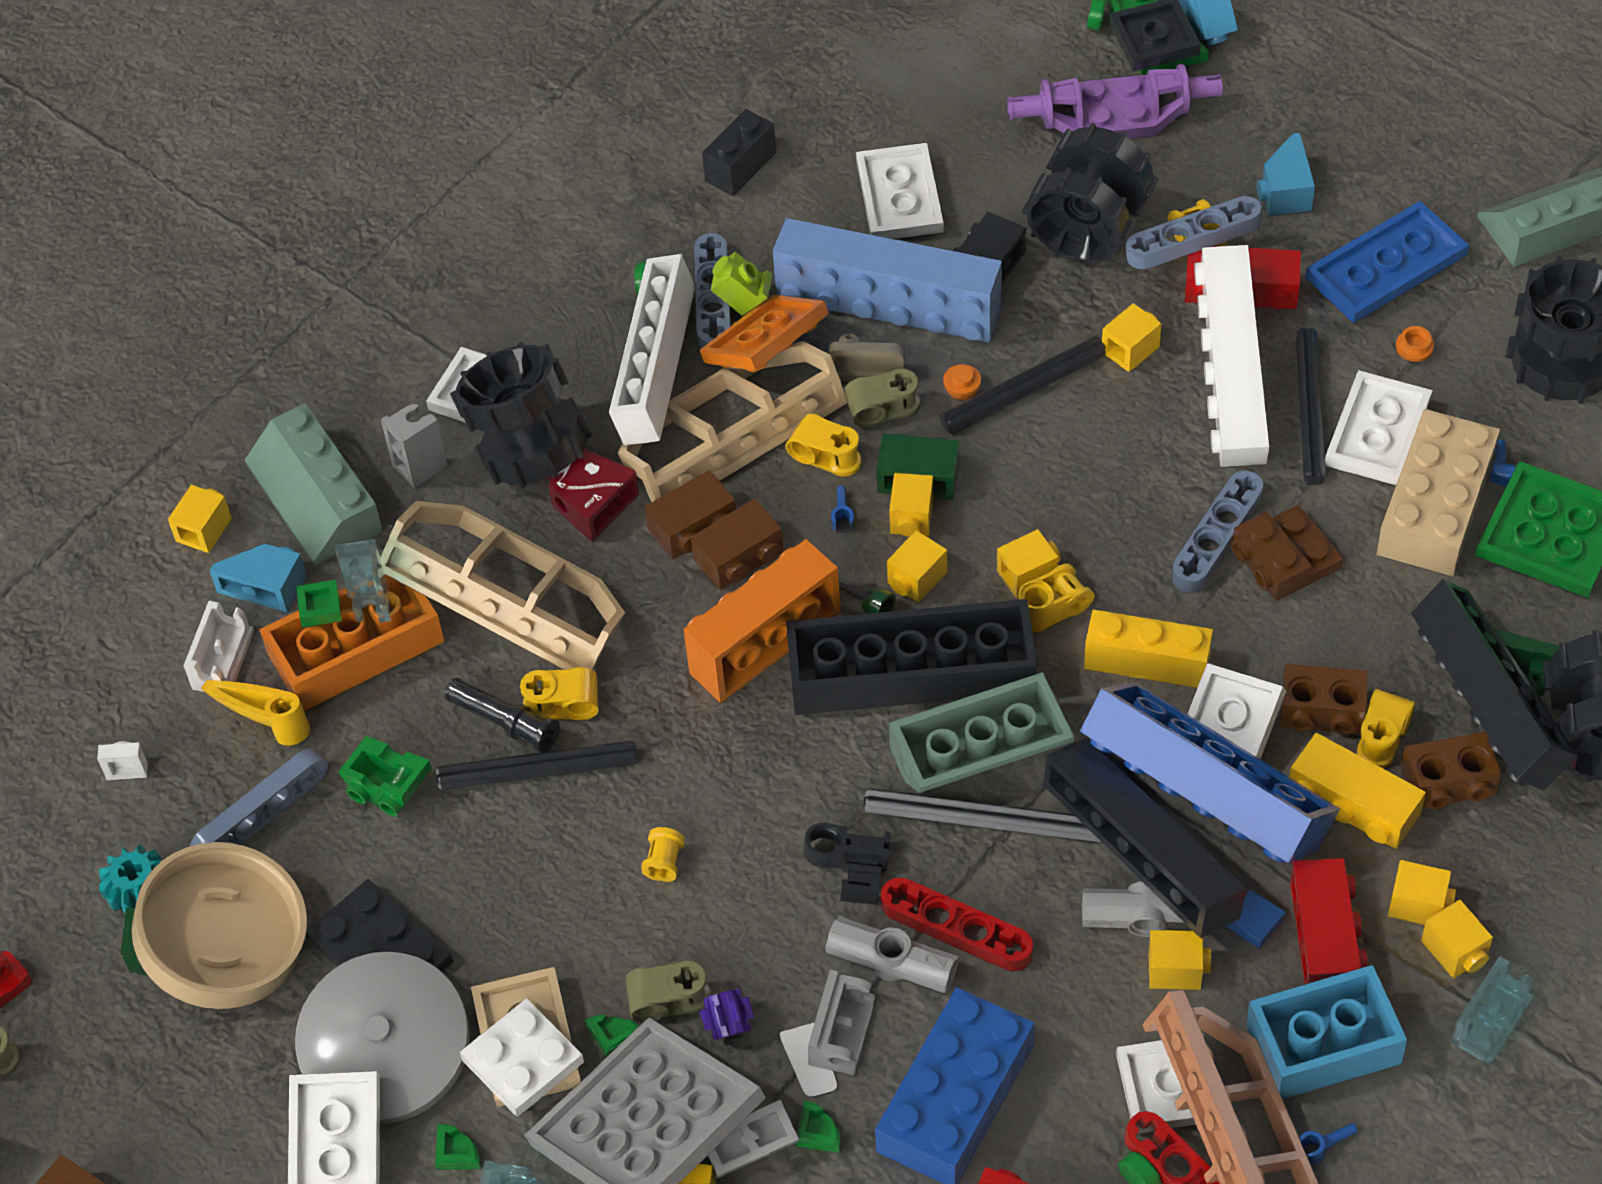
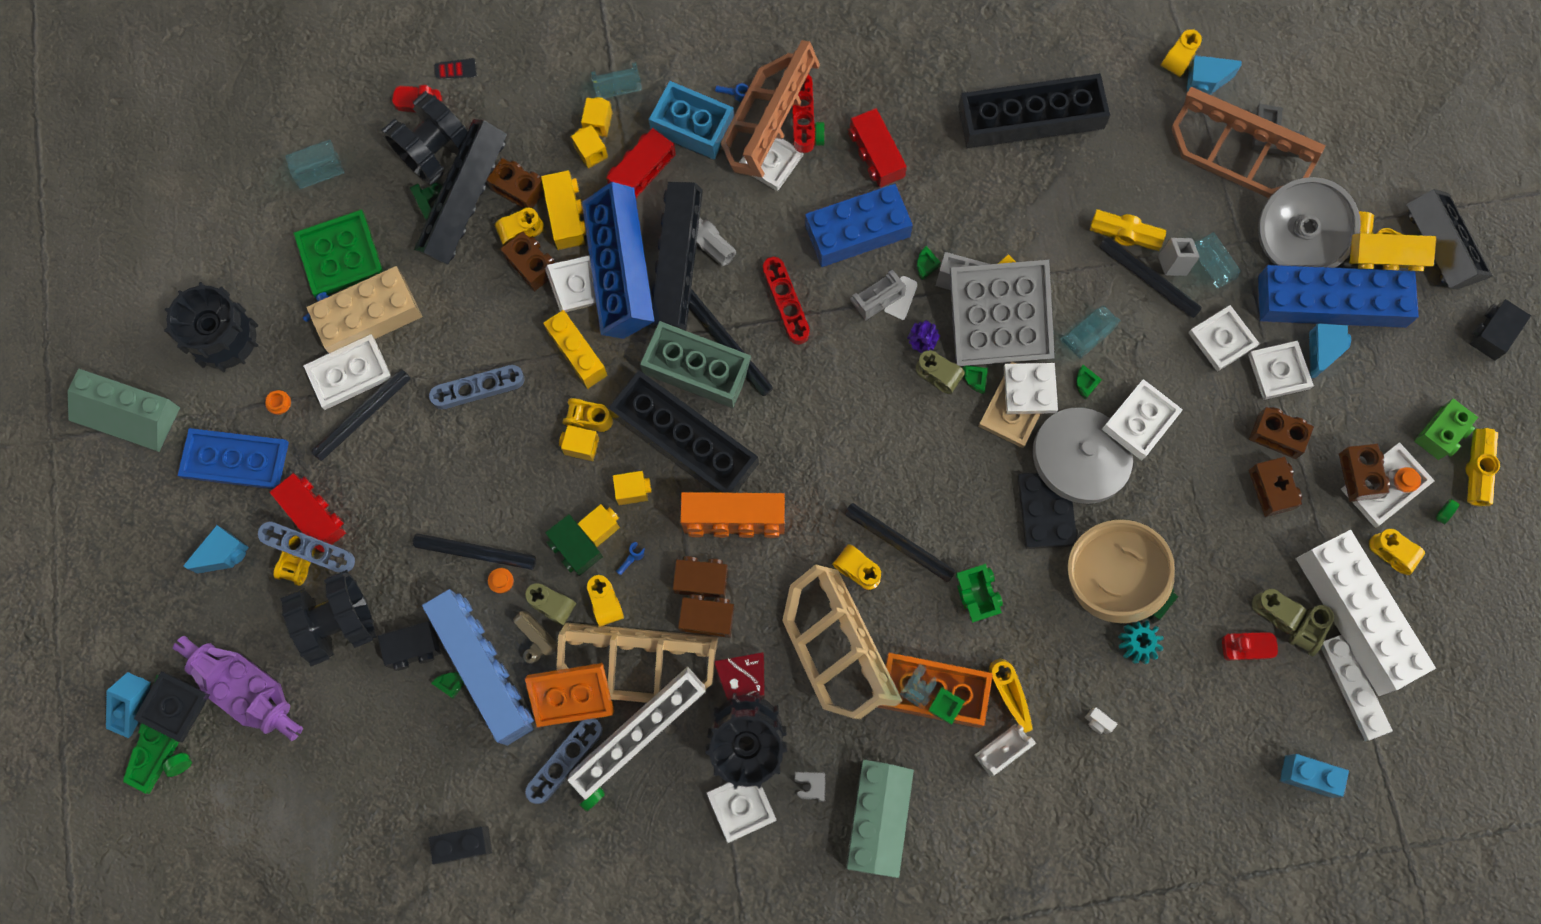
camera: 140 degrees left, 20 degrees up
yellow brick [168,484,232,553] -> none
sand blue beam [190,748,328,846] -> none
dark azure slope [209,544,307,612] -> none
black pin [444,677,560,753] -> none
yellow bush [641,827,685,882] -> none
lime brick [711,251,772,316] -> none
black piece [803,822,891,905] -> none
light grey piece [825,916,959,994] -> none
dark green hinge [839,581,896,614] -> none
white plate [856,143,944,239] -> none
yellow brick [1102,303,1161,372] -> none
yellow brick [1149,930,1211,990] -> none
white brick [1194,245,1269,467] -> none
blue tile [1226,889,1285,949] -> none
reddish brown plate [1231,504,1343,601] -> none

